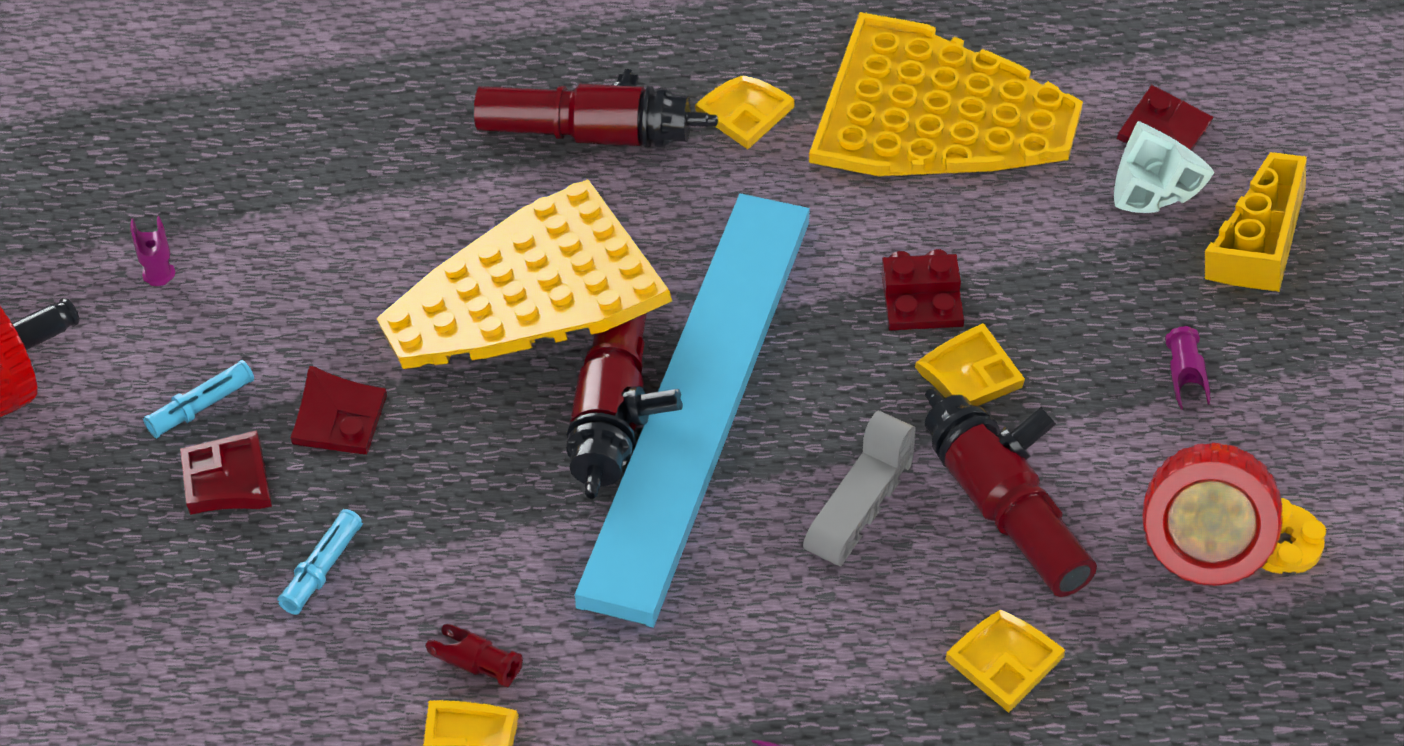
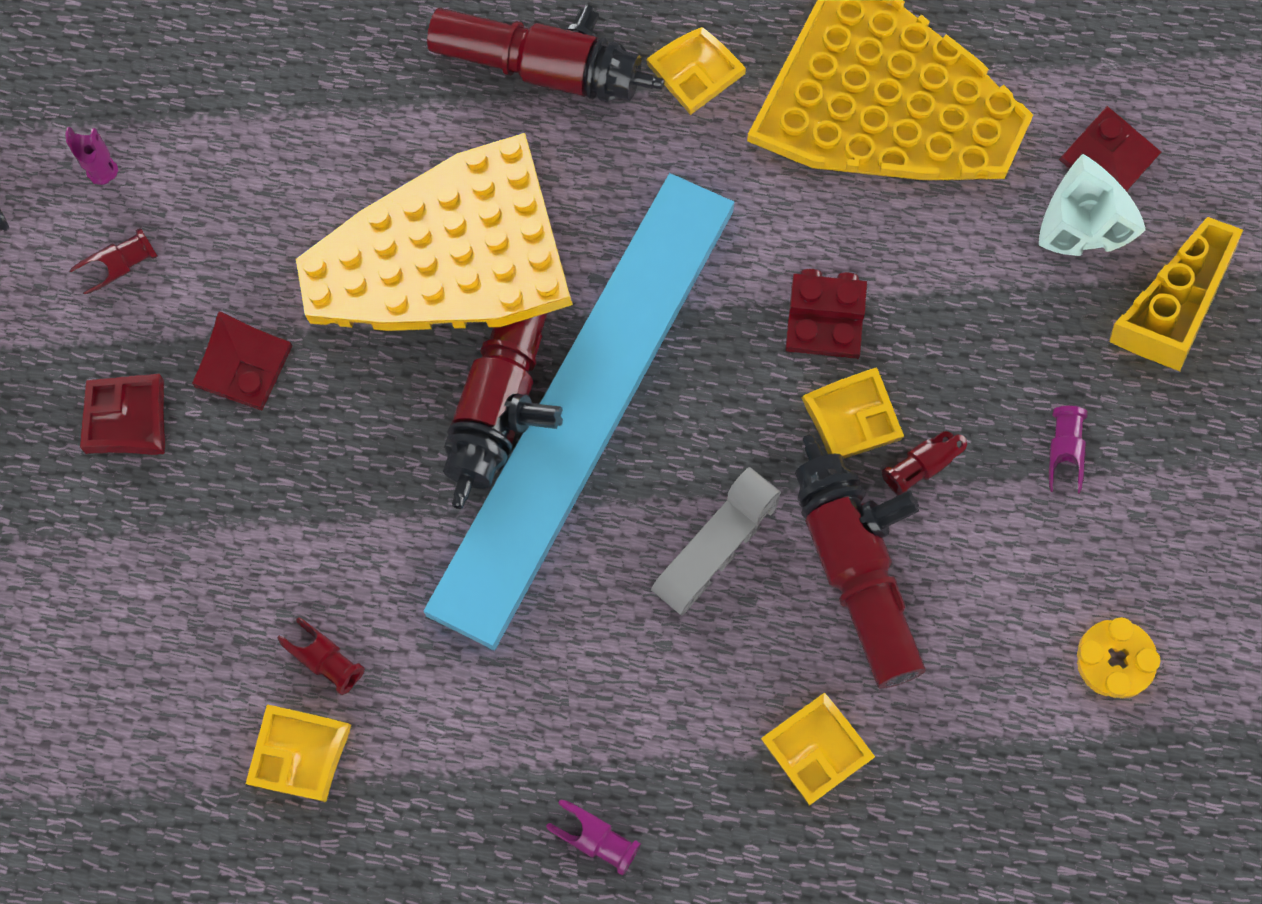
camera: 10 degrees right, 20 degrees up
medium azure pin [143,360,254,439] -> none
medium azure pin [277,509,363,615] -> none
wheel [1143,443,1283,586] -> none
none -> dark red piece [69,228,158,294]
none -> dark red piece [882,431,967,496]

